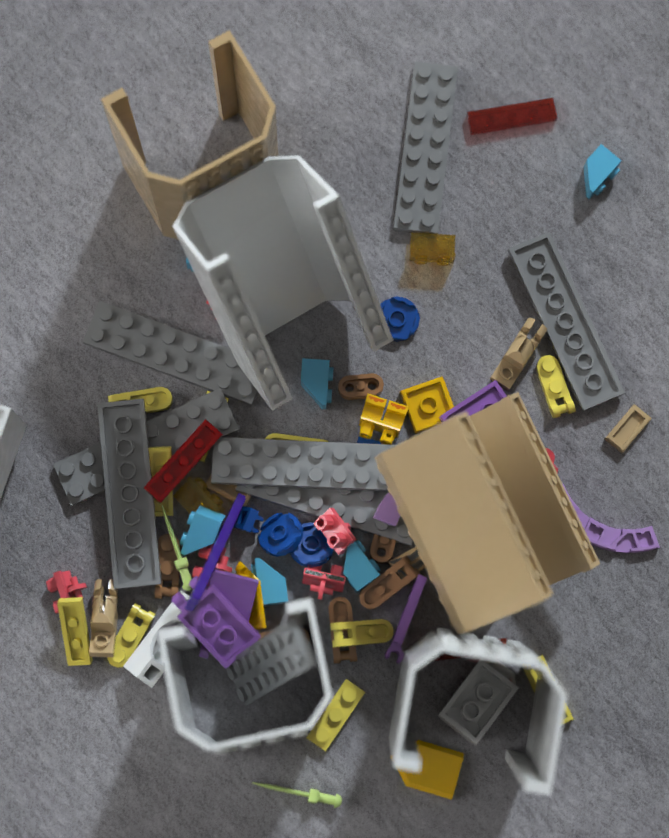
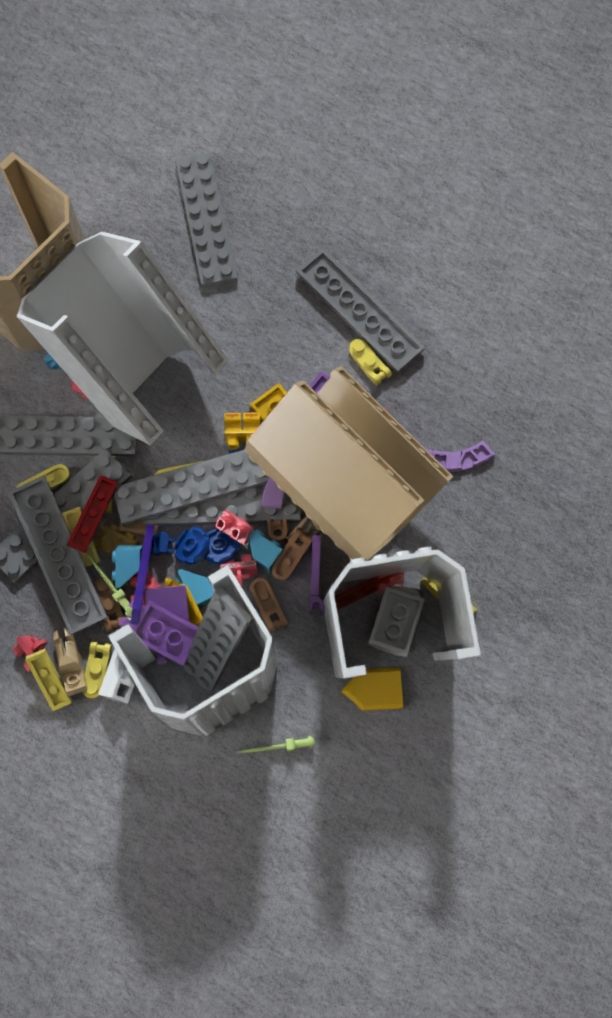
camera: 15 degrees left, 5 degrees down
medium azure slope [301,358,334,409] -> none
light yellow plate [306,679,365,751] -> none
light yellow plate [330,619,393,648] -> none
medium nougat plate [338,373,384,400] -> none
blue tile [380,296,420,342] -> none
clear yellow bracket [409,233,456,266] -> none
clear red tile [466,98,557,135] -> none
tan plate [490,318,547,391] -> none
medium azure slope [583,144,622,199] -> none
tan tile [605,404,652,453] -> none

